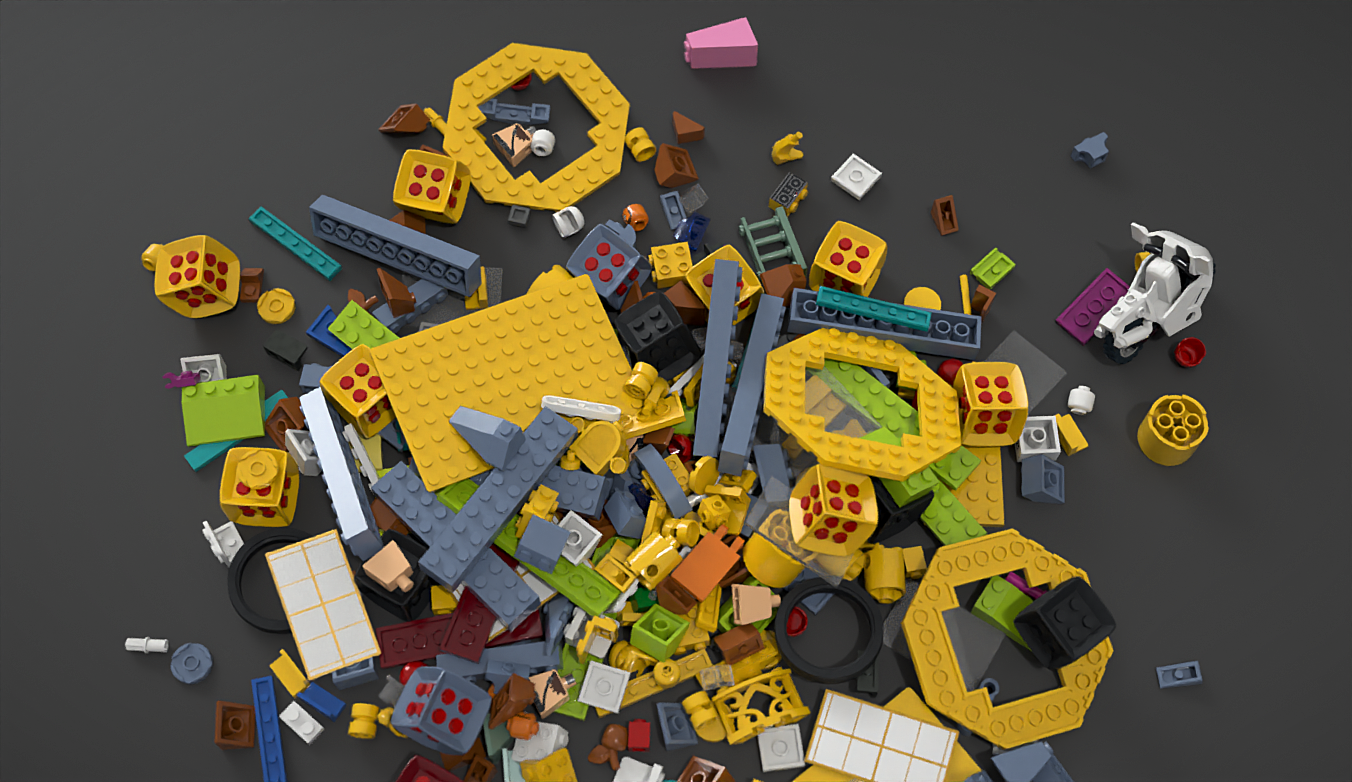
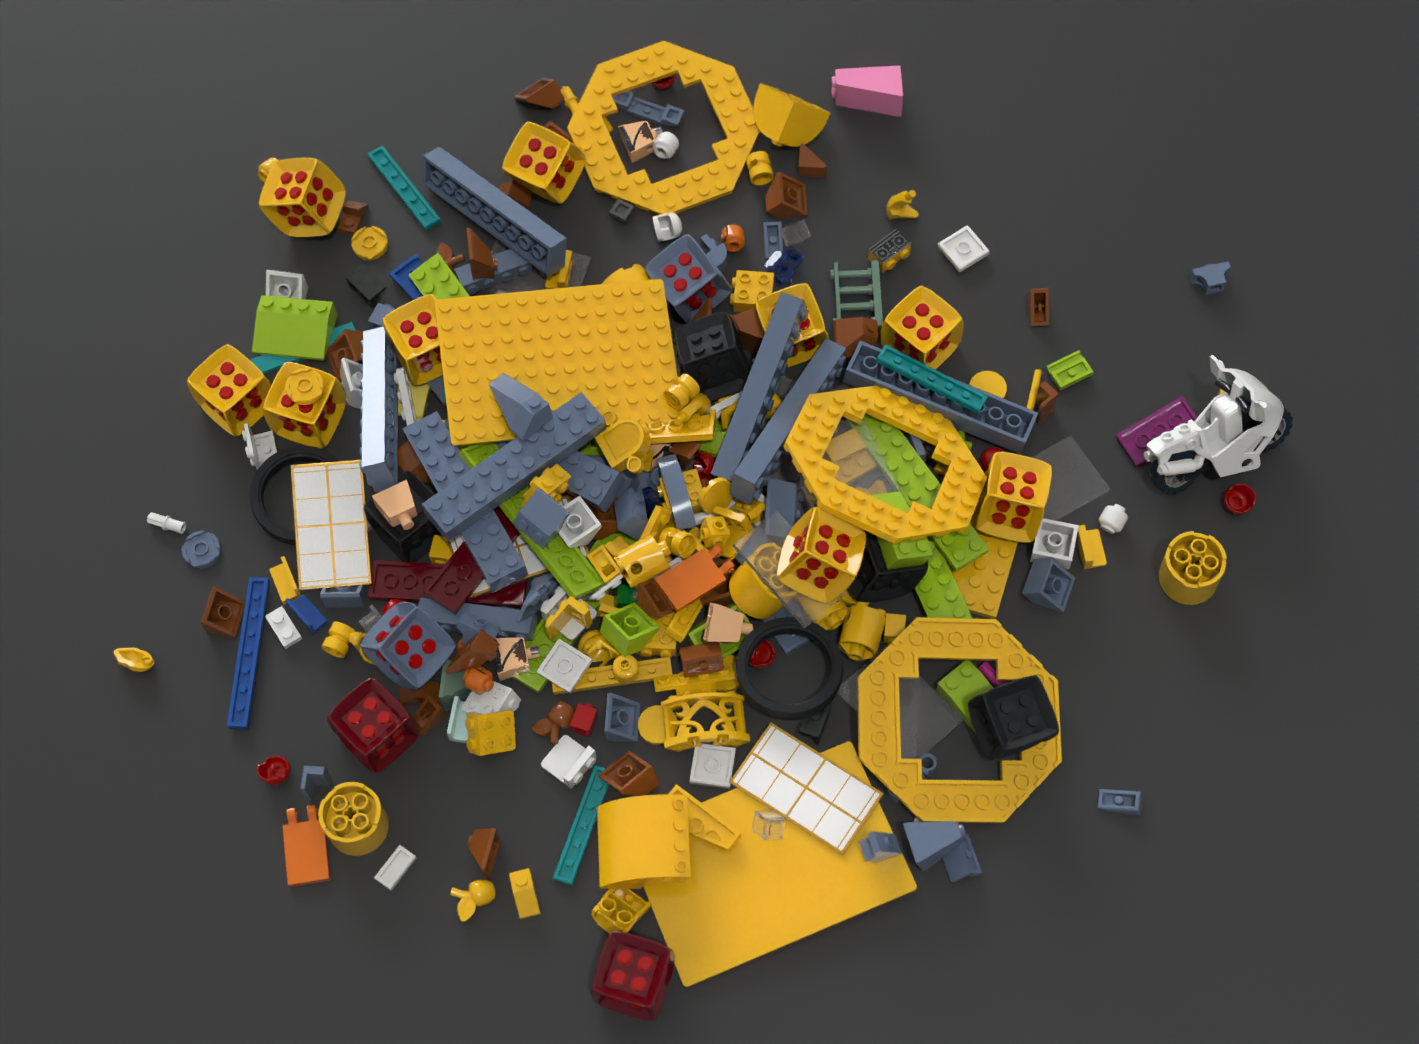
camera: 20 degrees right, 0 degrees up
magenta plate [162,371,201,389] -> none
white plate [541,395,621,423] -> none
yellow tile [560,450,581,470] -> none
yellow wheel [682,691,719,730] -> none
clear panel [699,665,735,691] -> none
none -> yellow piece [187,344,271,437]
none -> yellow brick [754,83,830,147]

